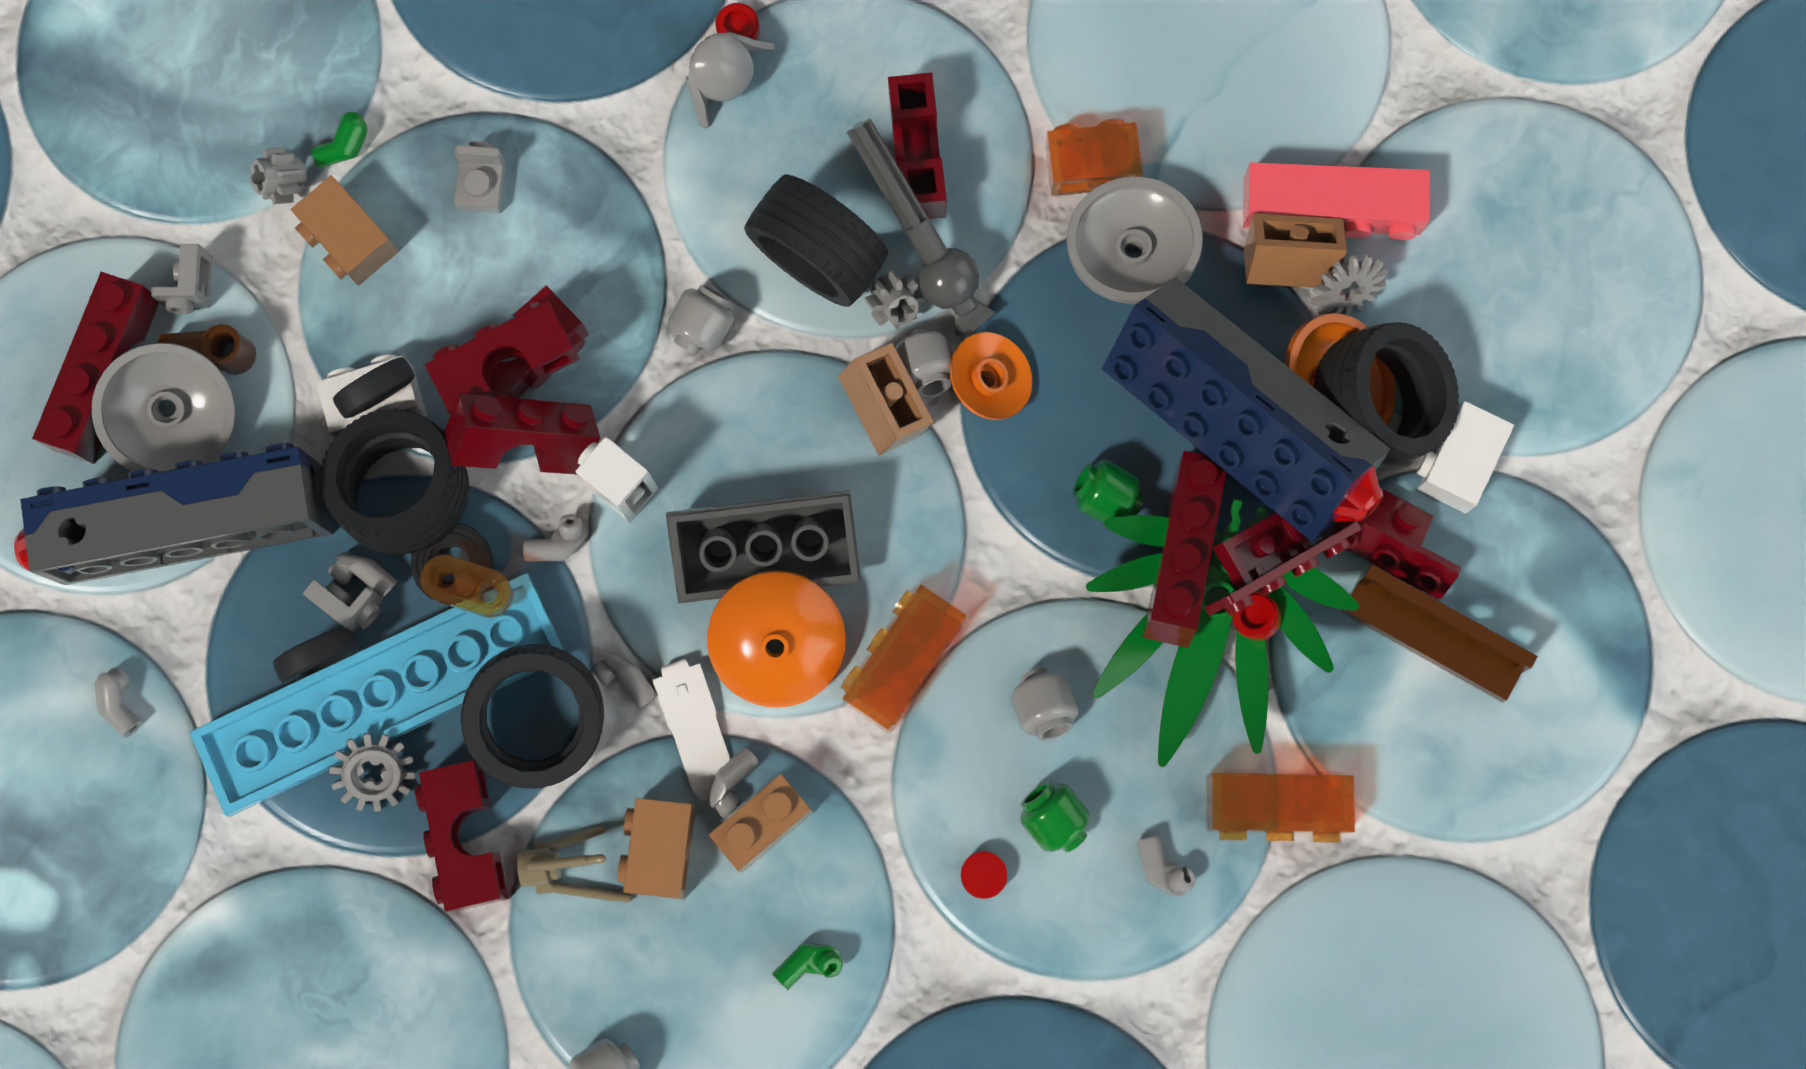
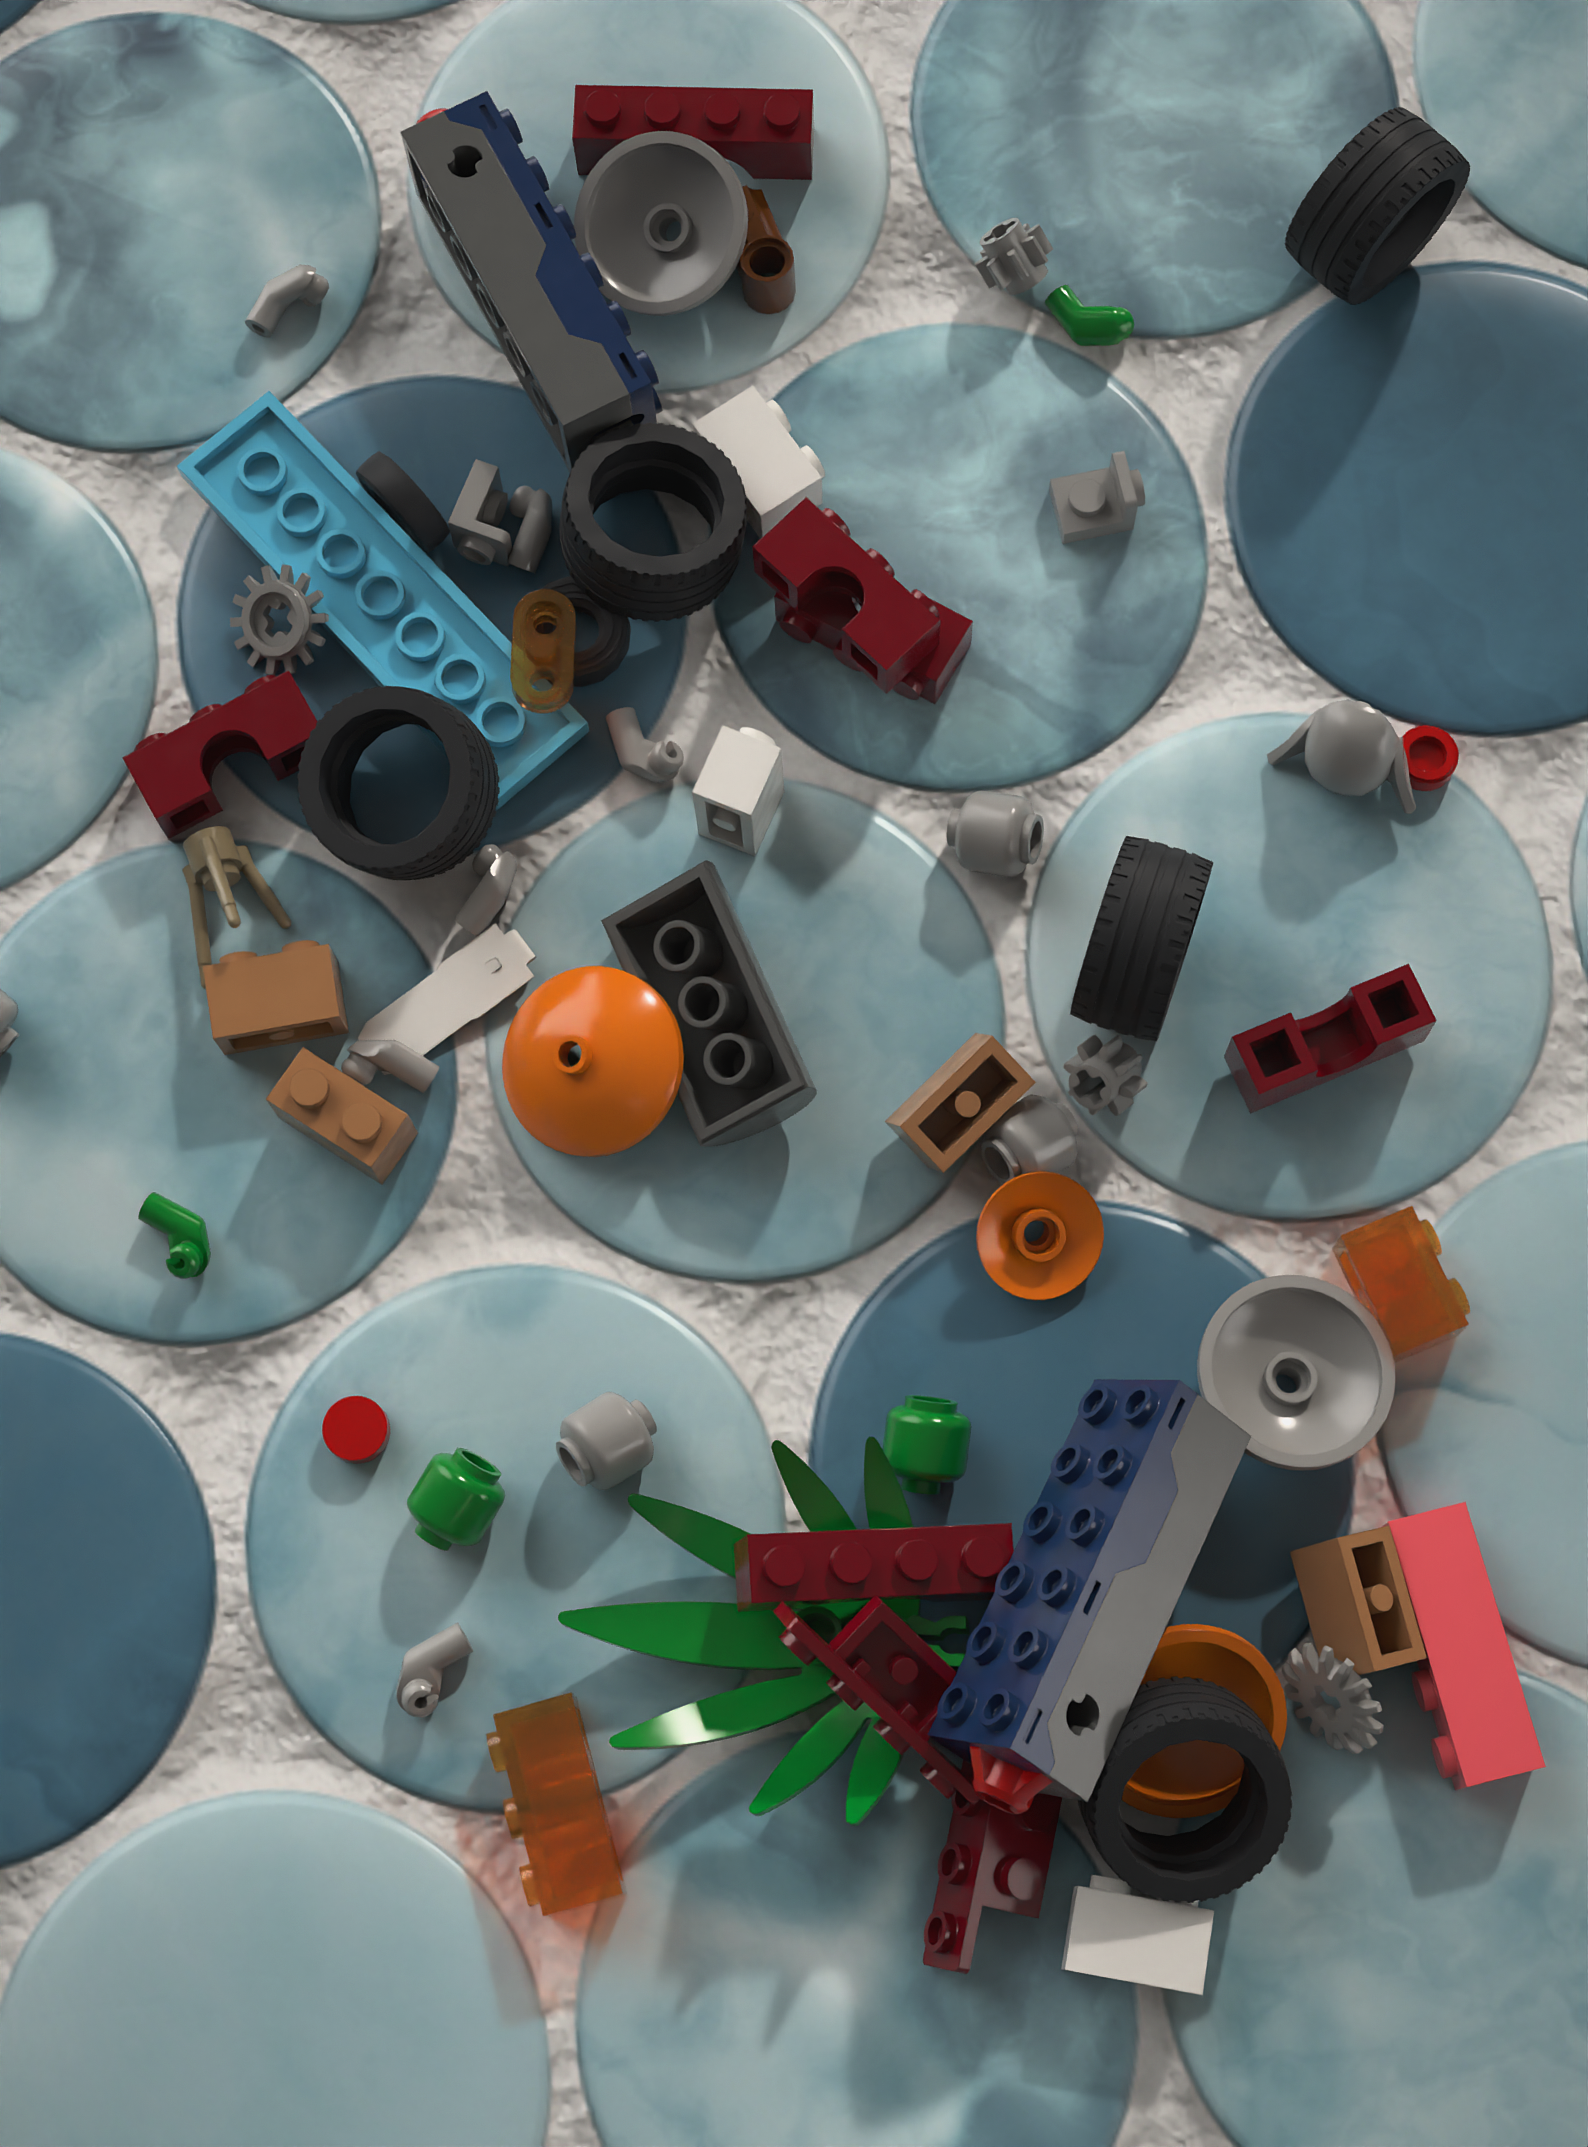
camera: 75 degrees right, 5 degrees down
light grey bracket [151,244,213,314] -> none
medium nougat brick [290,175,399,286] -> none
black tyre [333,357,415,419] -> none
dark red arch [444,393,600,475] -> none
clear orange brick [841,584,967,734] -> none
dark grey piece [846,118,995,336] -> none
red tile [1232,592,1282,641] -> none
reddish brown fence [1340,564,1538,702] -> none

